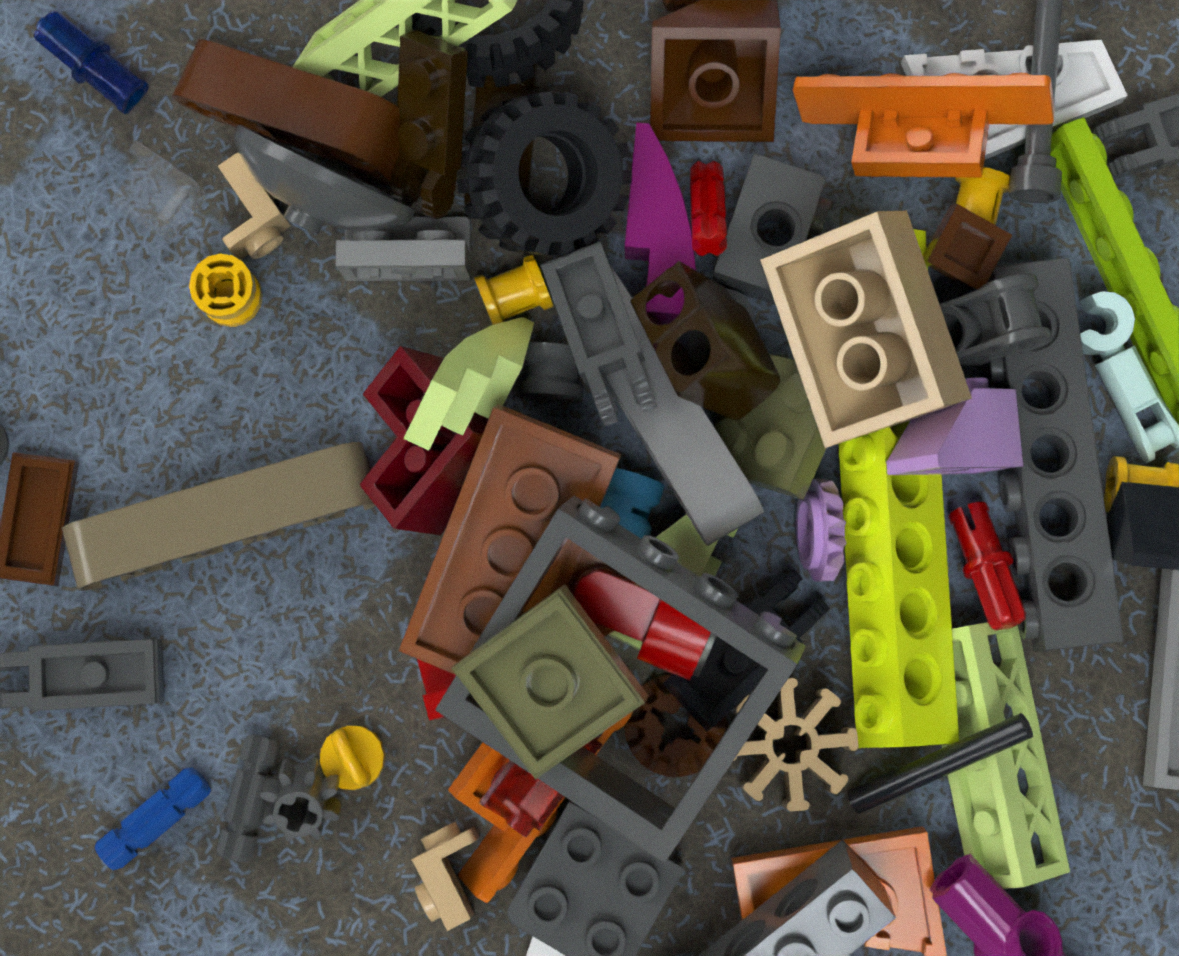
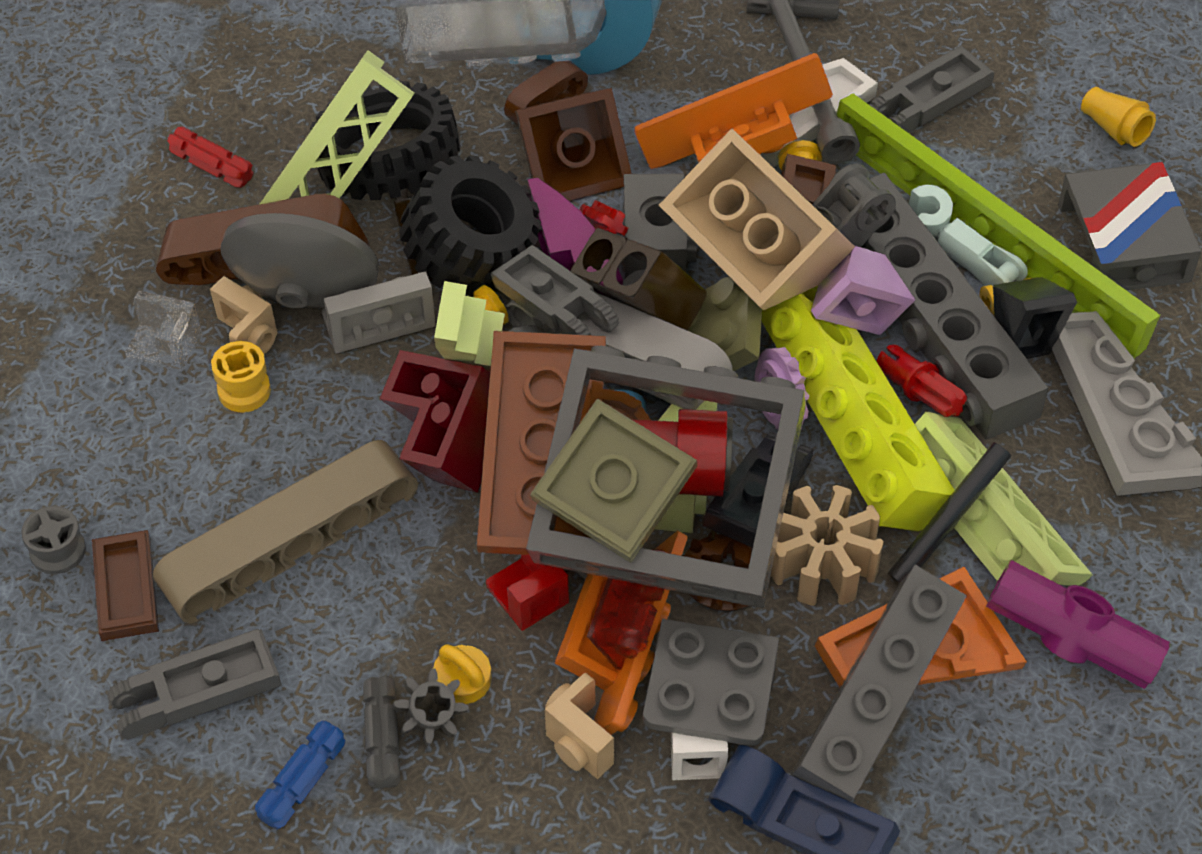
camera: 25 degrees left, 30 degrees down
clear blue axle [34,11,149,114] -> none
dark brown hinge [390,30,468,220] -> none

